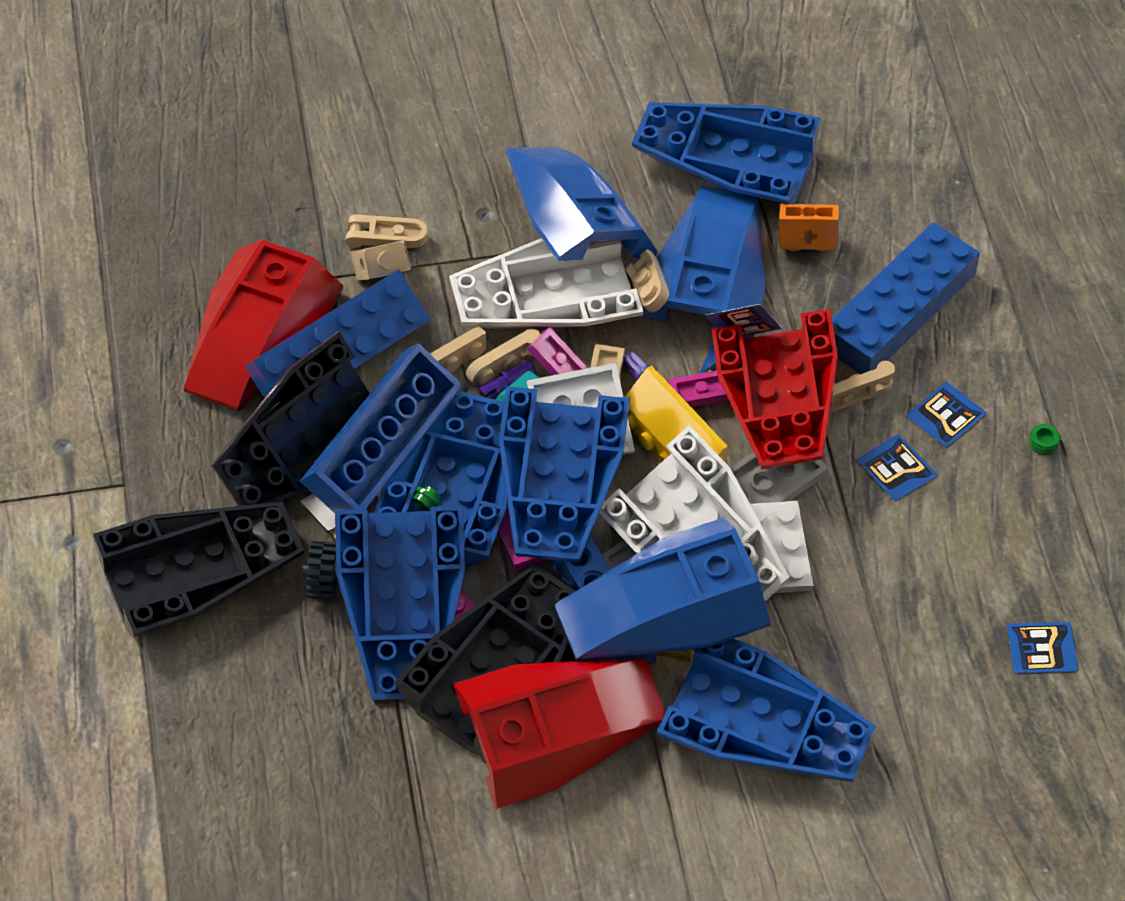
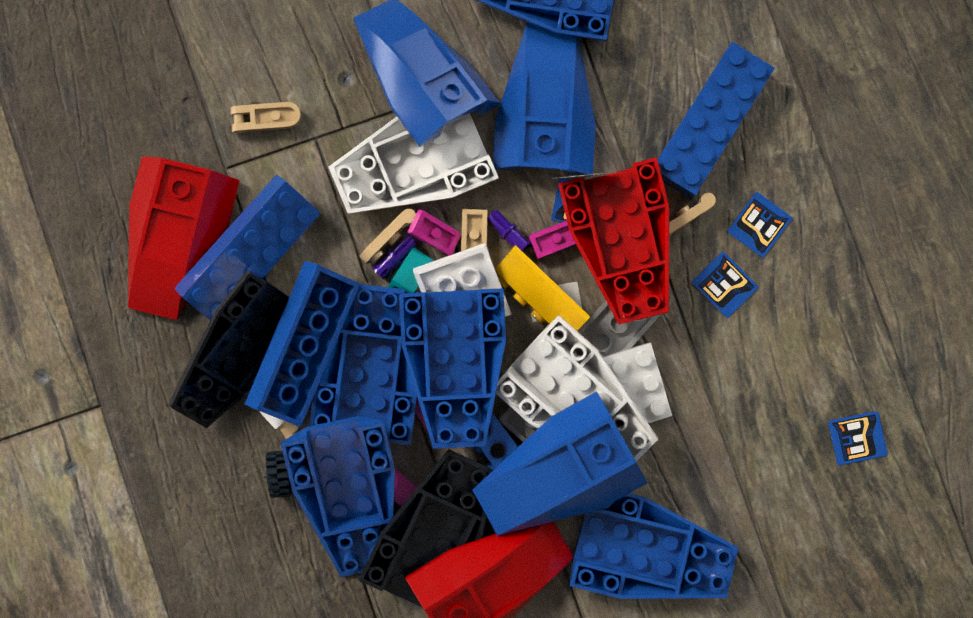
camera: 10 degrees left, 30 degrees up
black wedge [93,502,304,637] -> none
tan torso [351,240,411,280] -> none
green plate [412,486,442,511] -> none
tan plate [430,325,486,373] -> none
tan plate [625,249,669,313] -> none
orange brick [779,204,839,252] -> none
green tile [1029,424,1061,455] -> none

